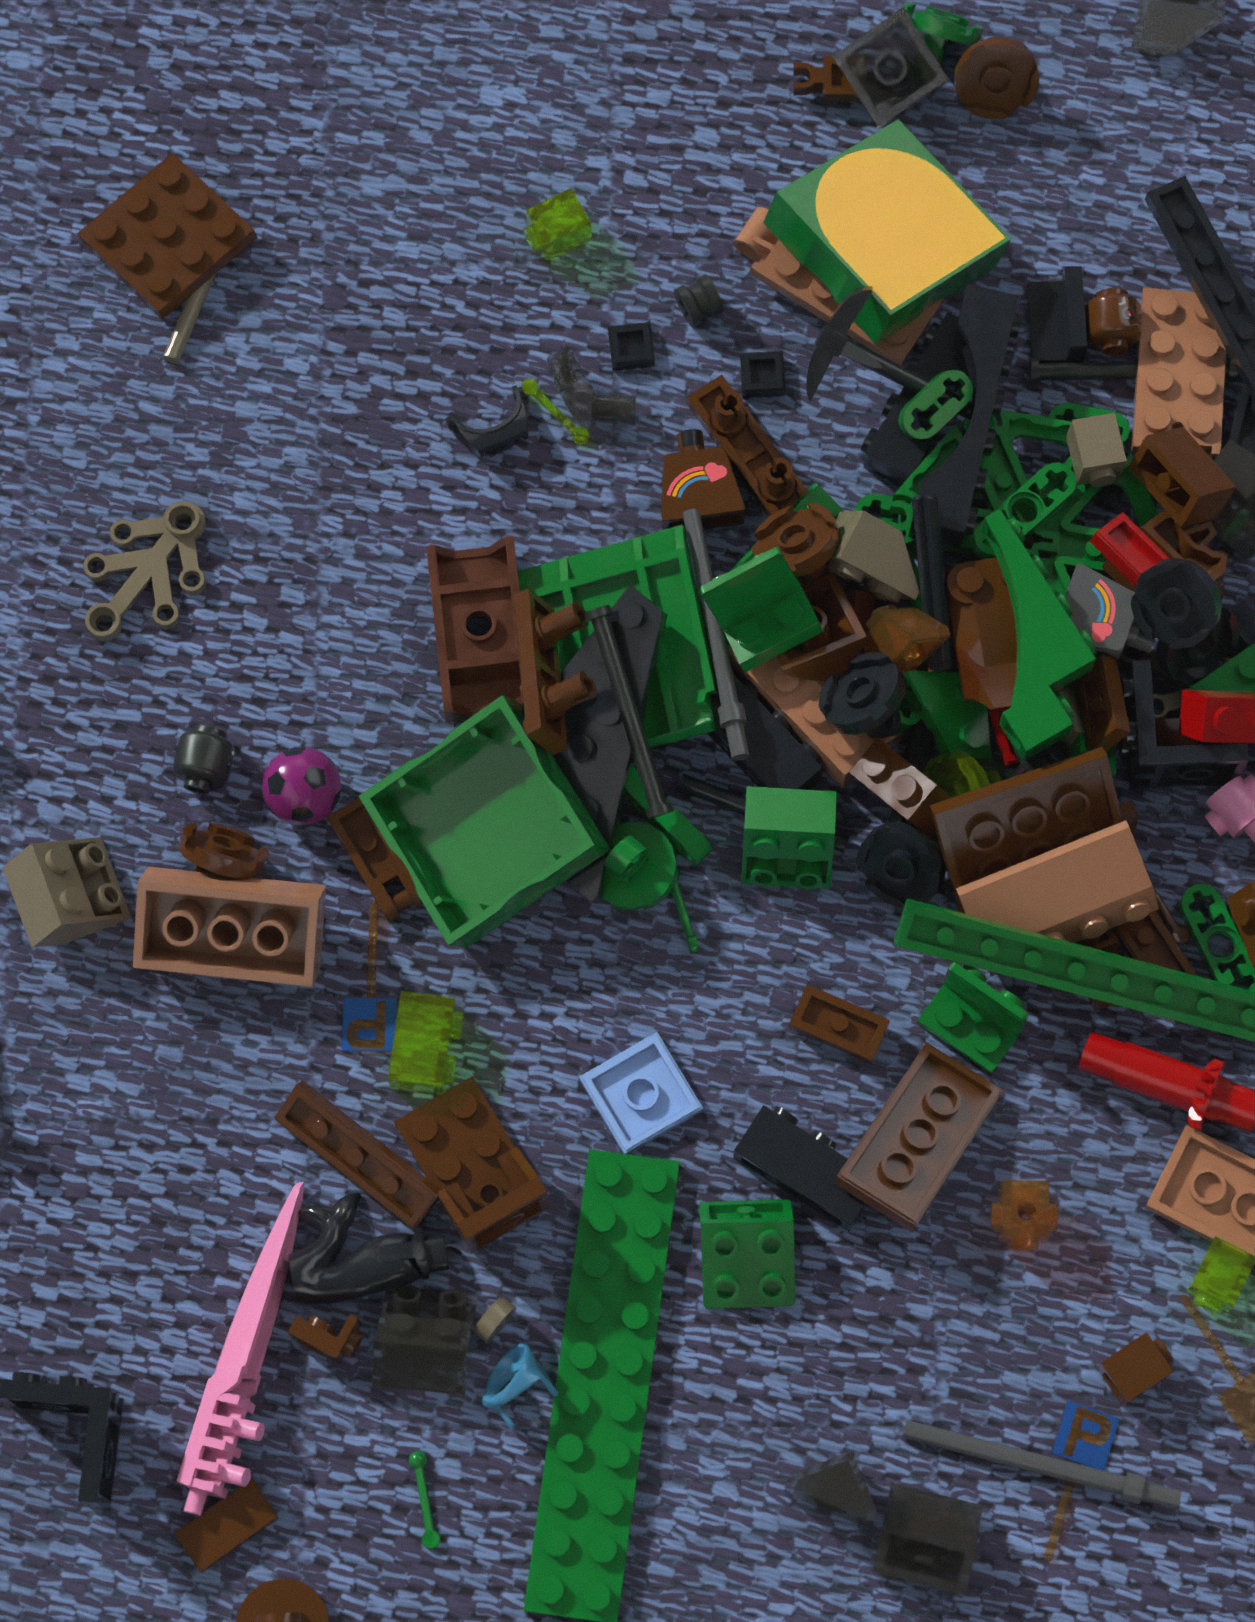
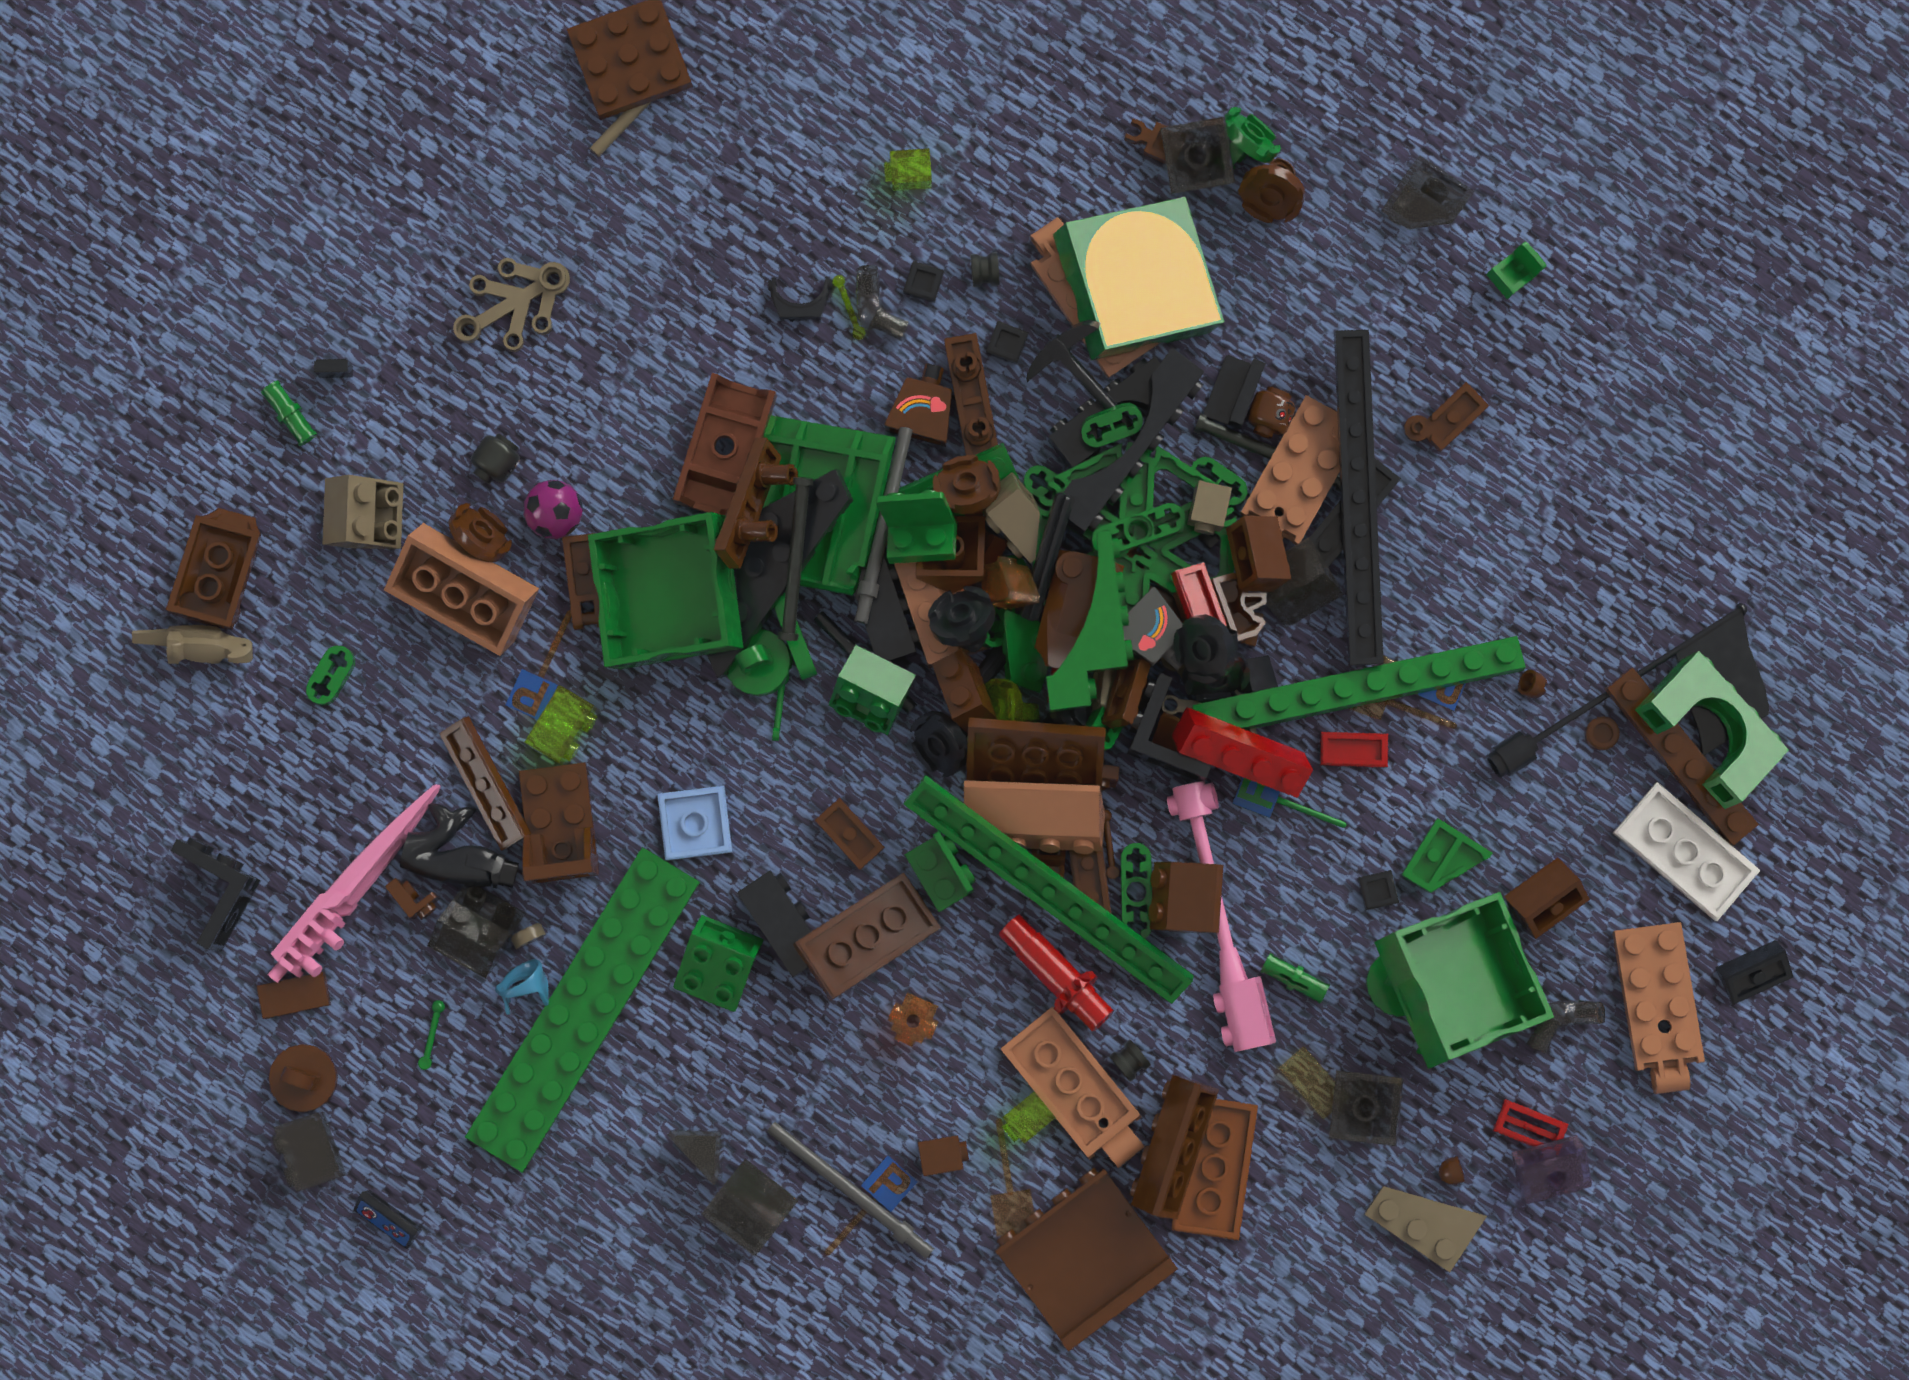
camera: 20 degrees right, 10 degrees up
none -> green beam [306,645,355,706]

